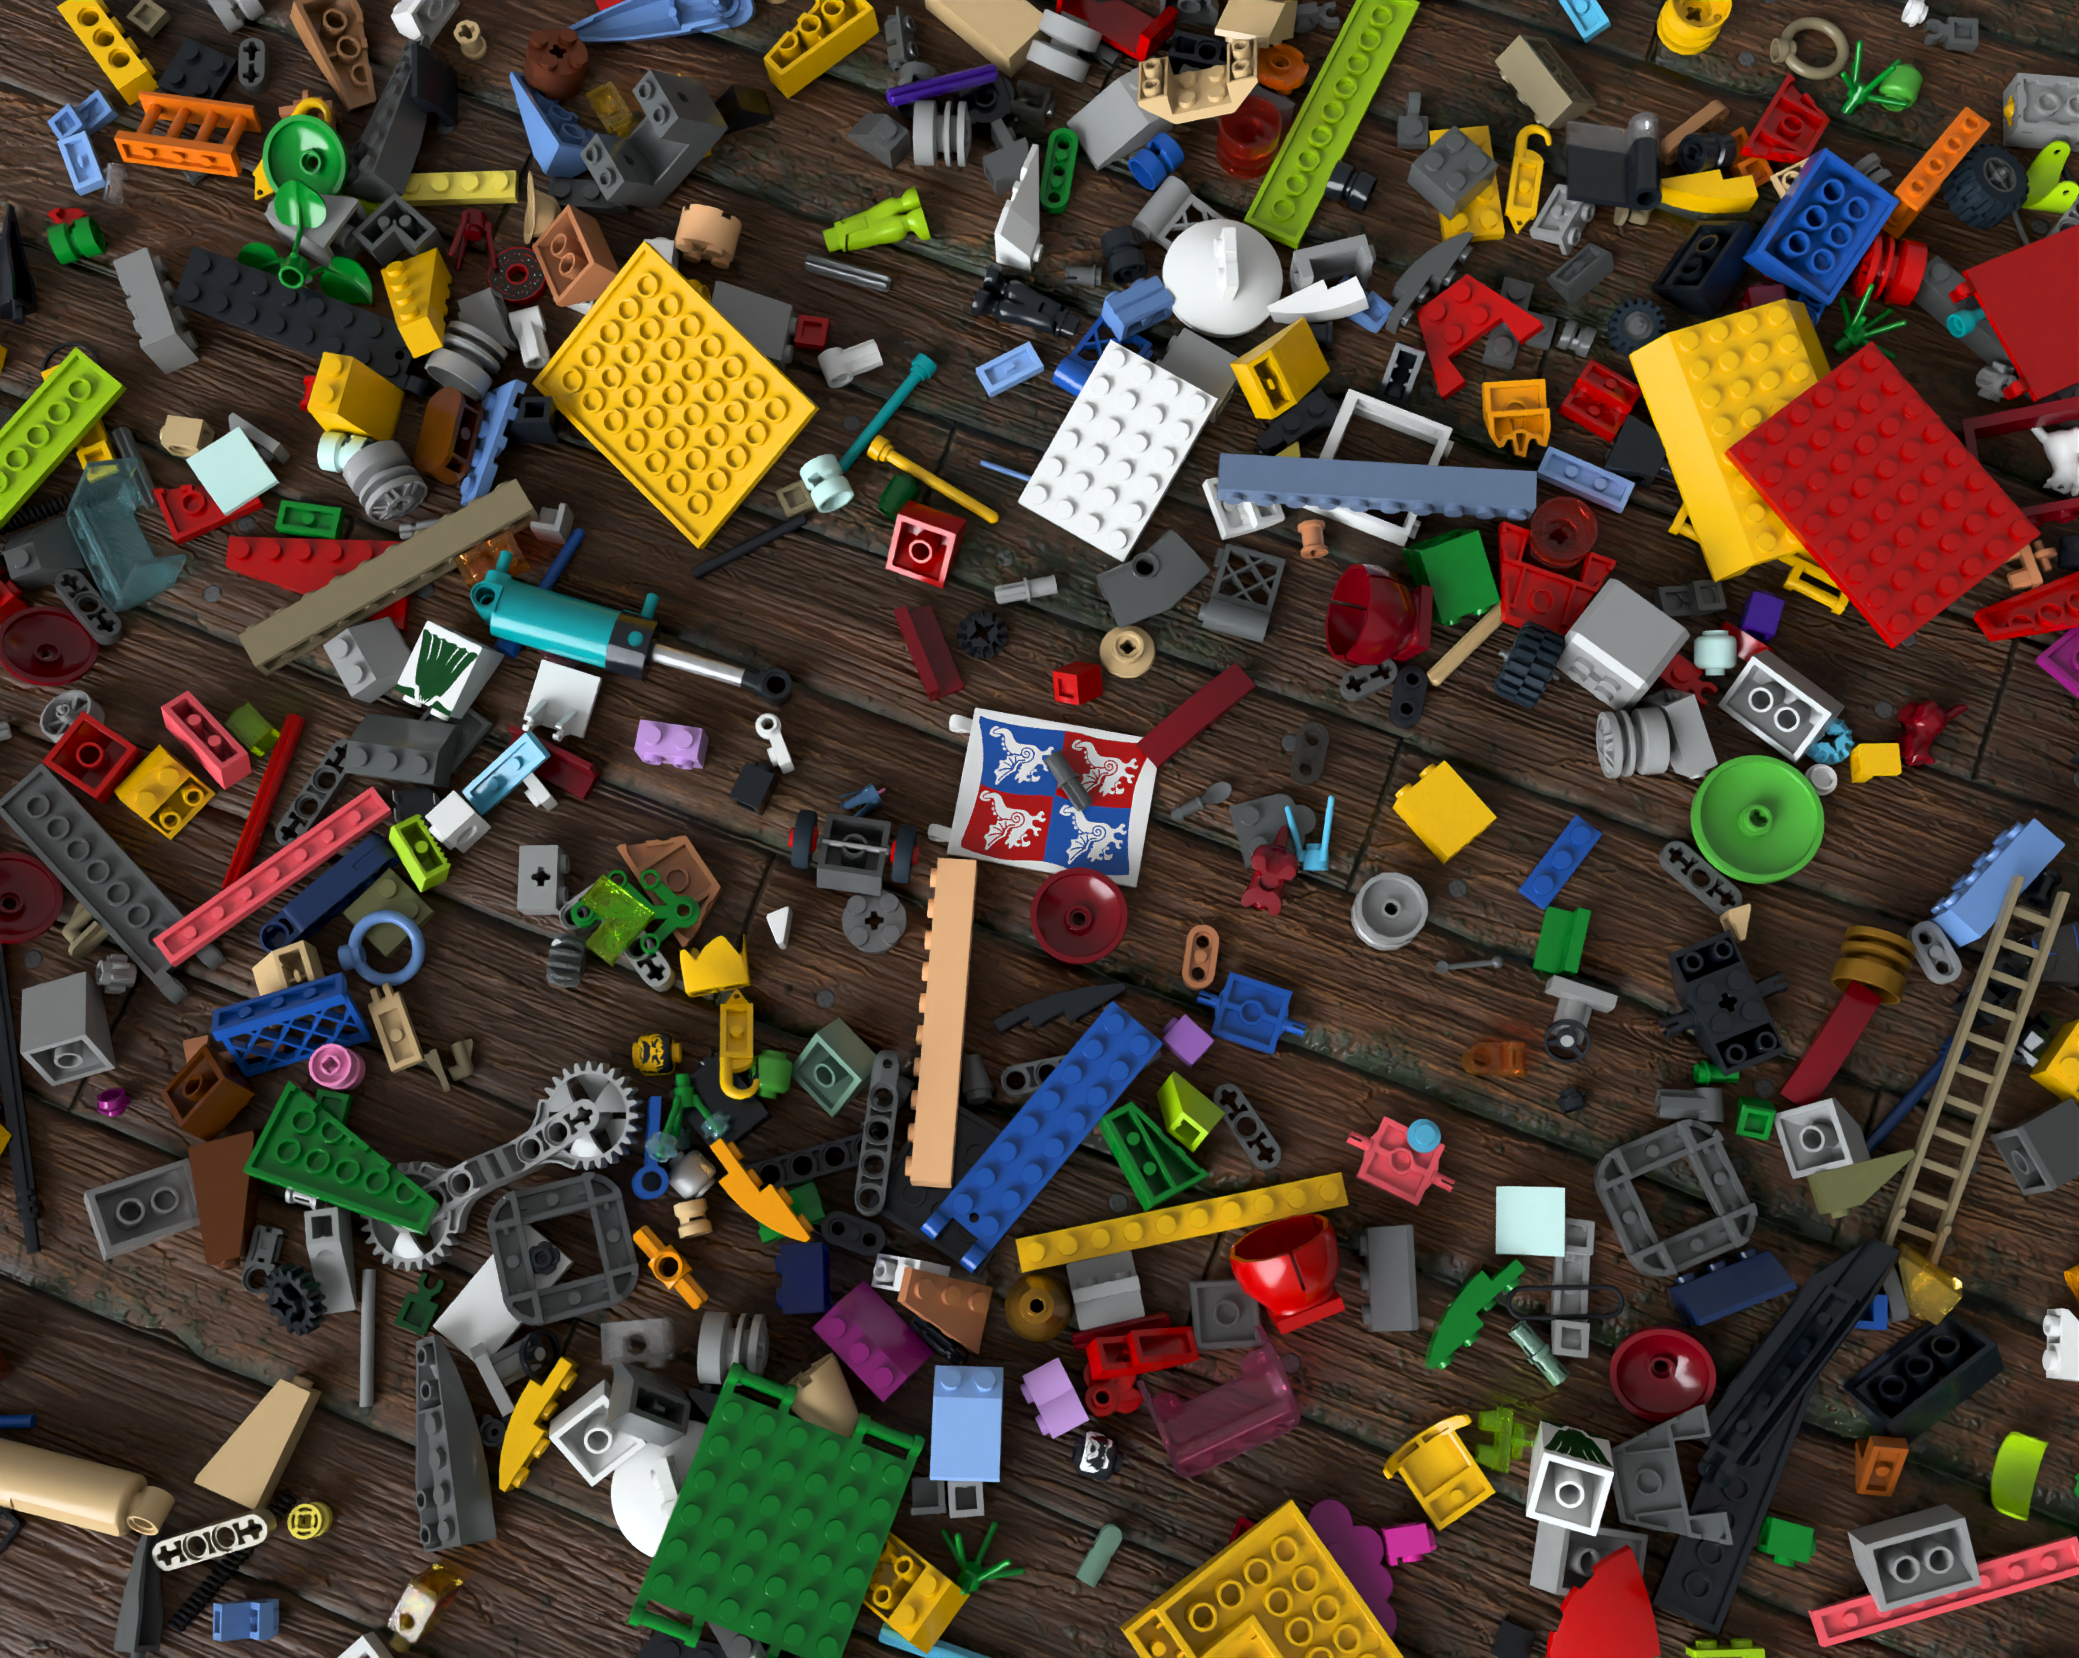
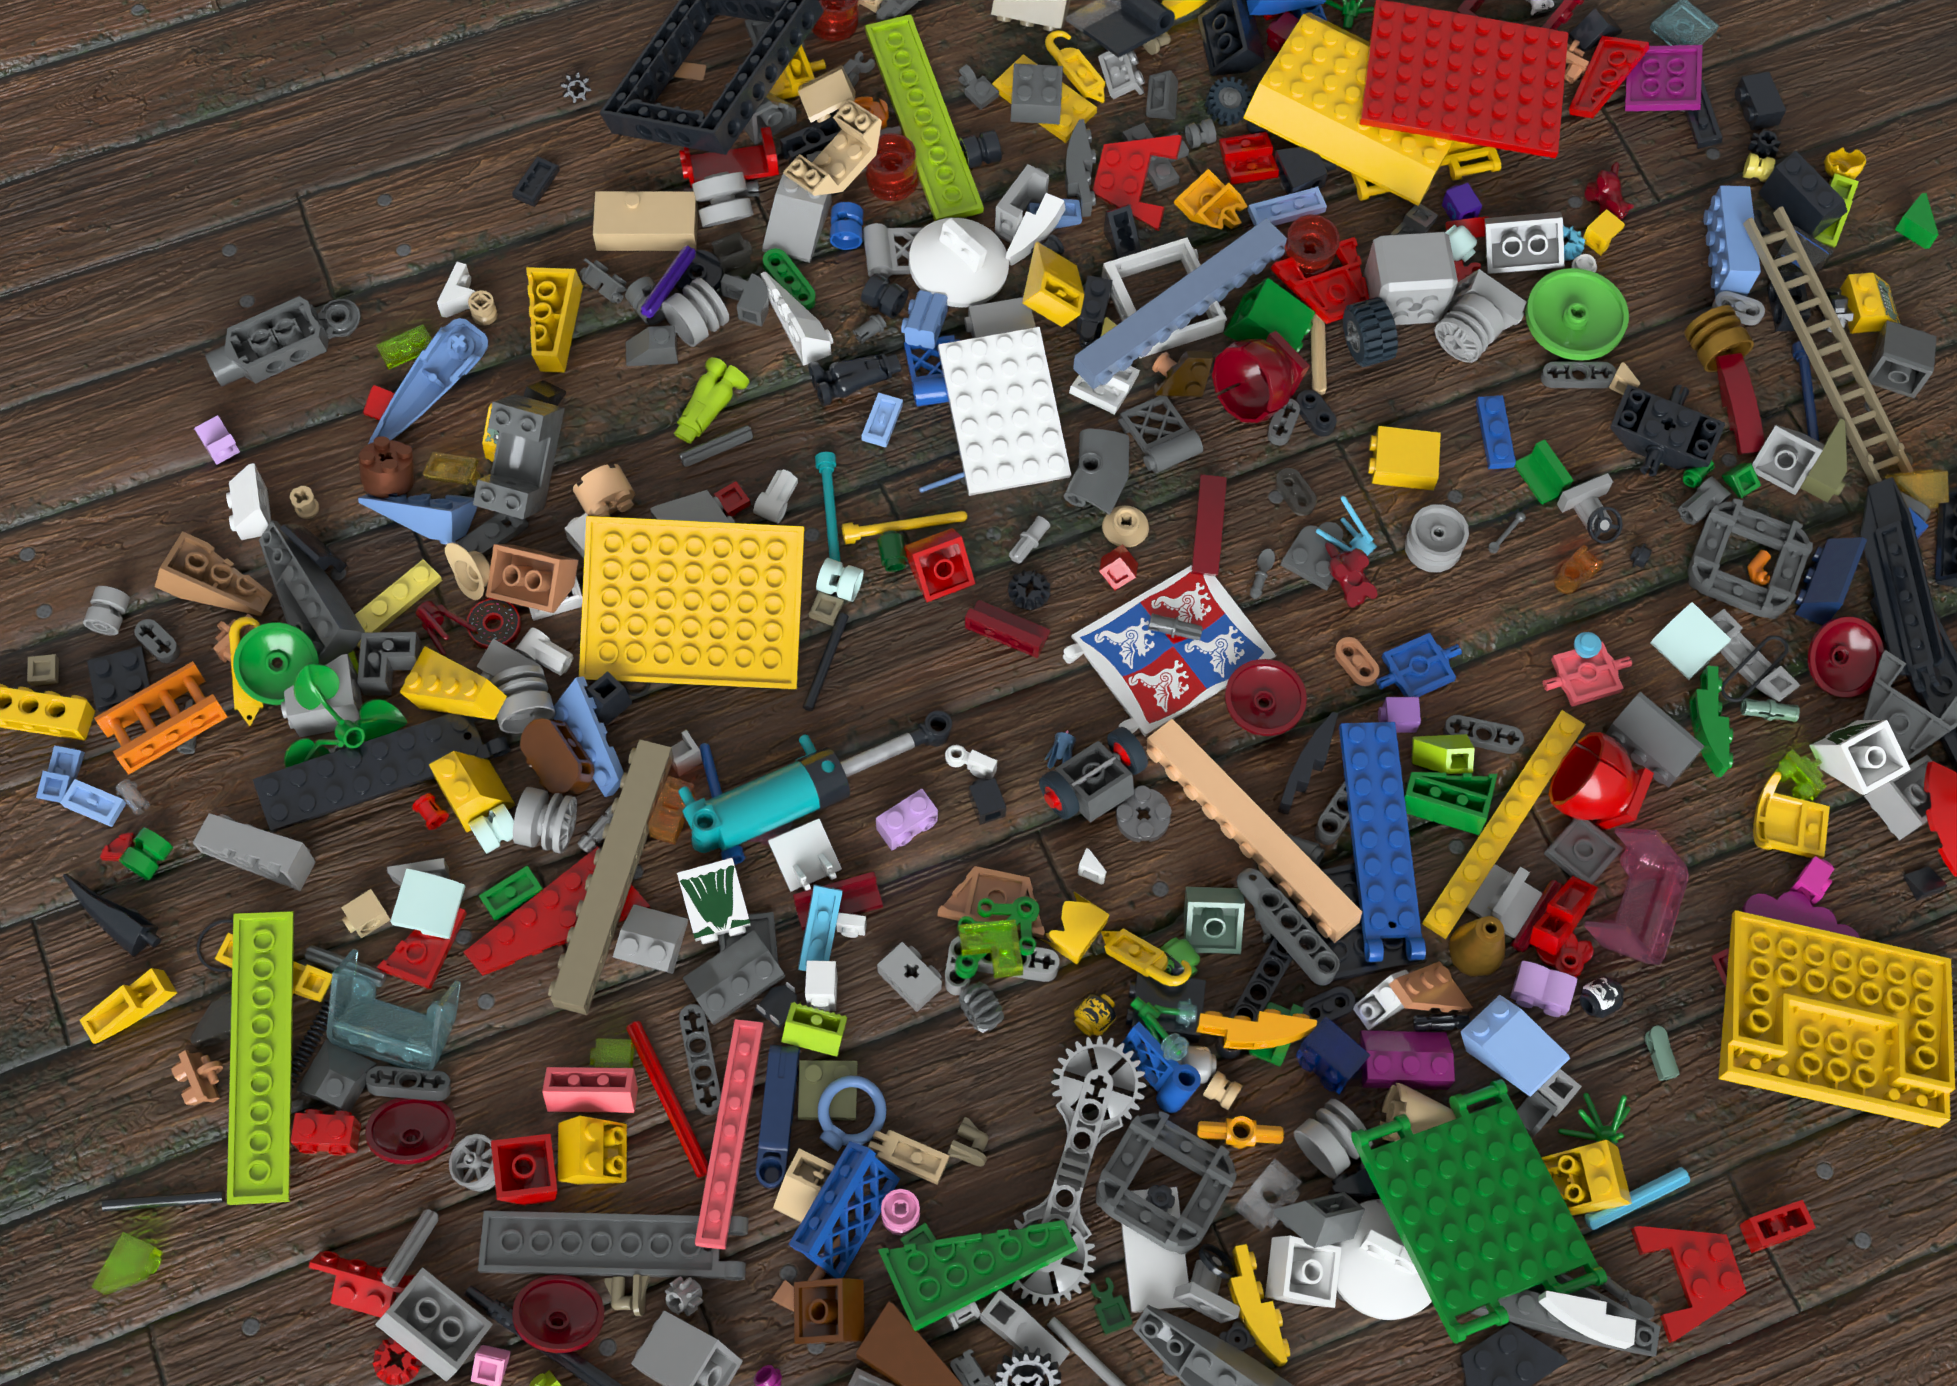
camera: 50 degrees left, 10 degrees down
none -> dark brown wing [1153,351,1213,397]
none -> orange arm [1747,550,1771,587]

